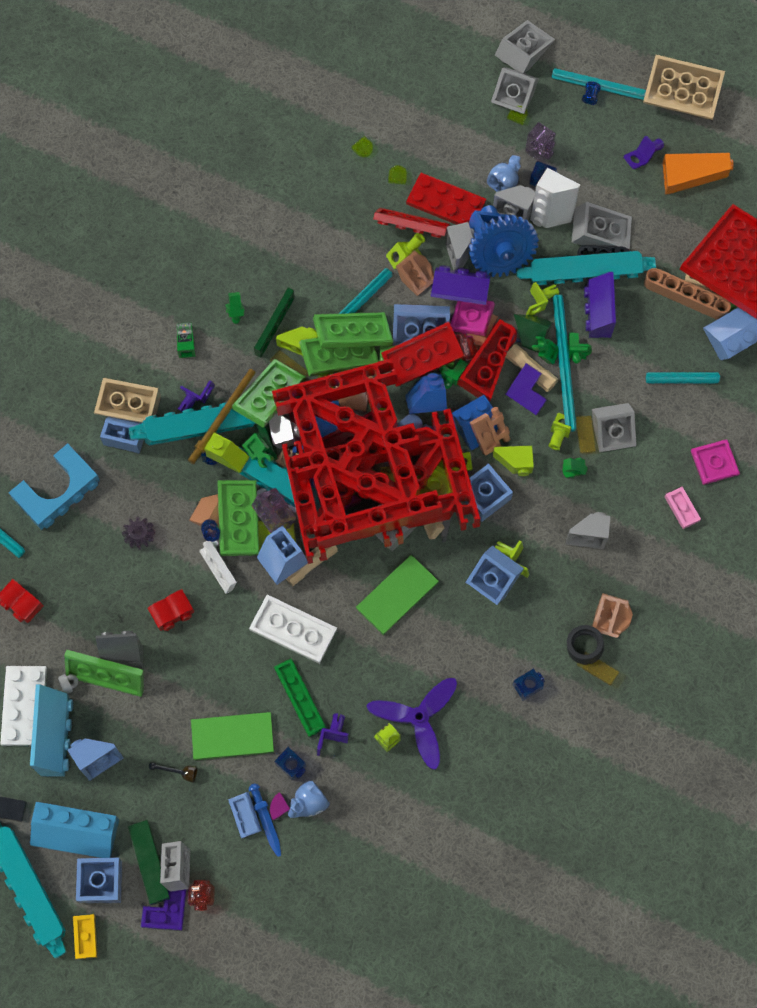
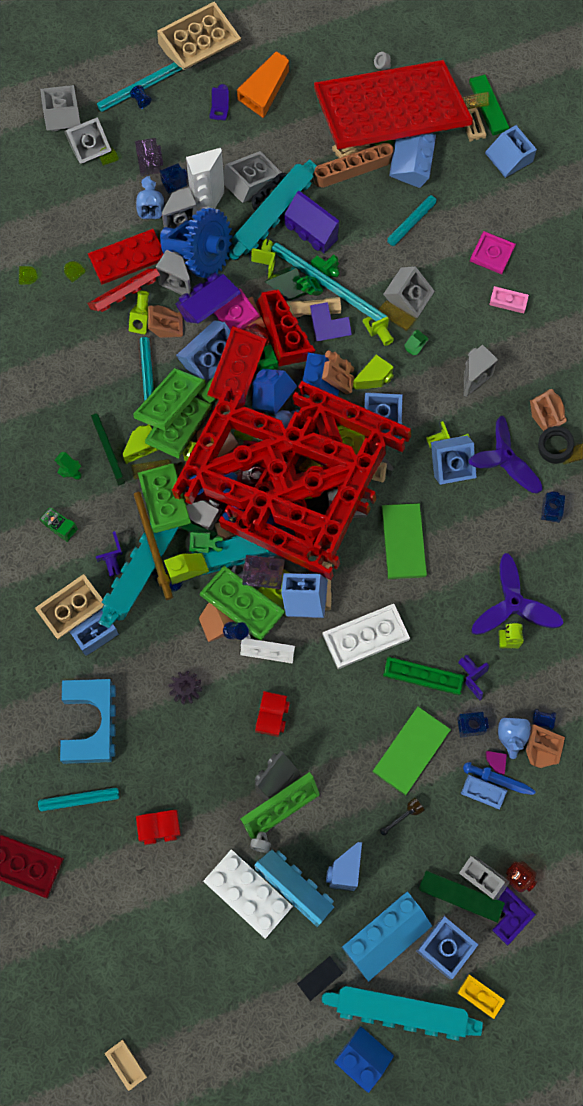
camera: 50 degrees left, 0 degrees up
none -> dark purple piece [469,415,543,493]
none -> nougat slope [526,725,565,768]
none -> clear blue bush [532,709,556,730]

